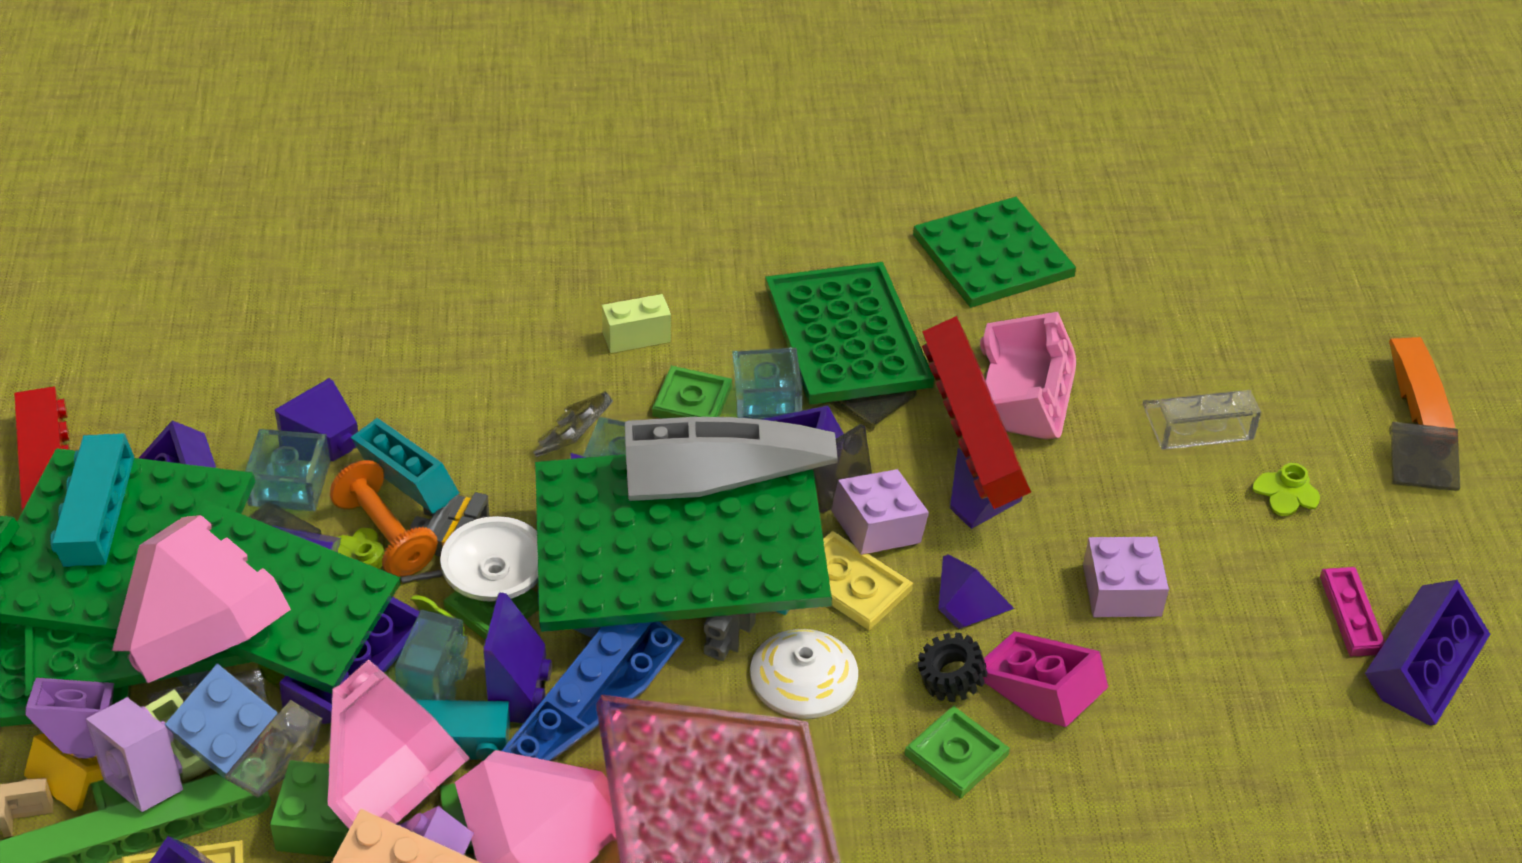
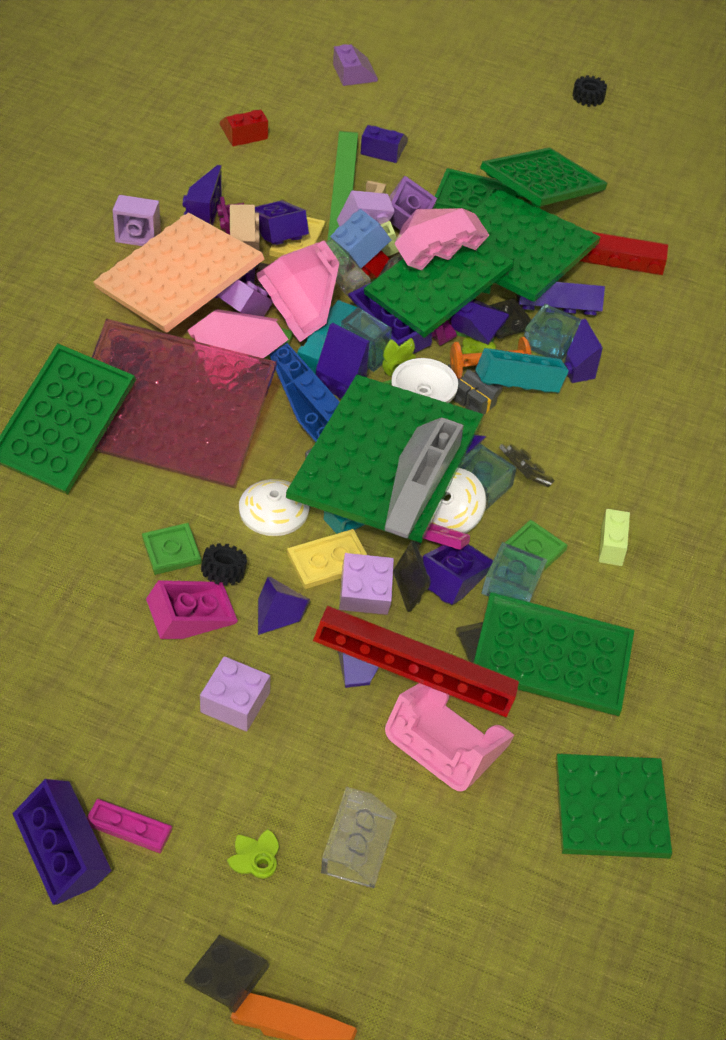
camera: 115 degrees right, 5 degrees up
teal brick [50,433,134,567] -> none

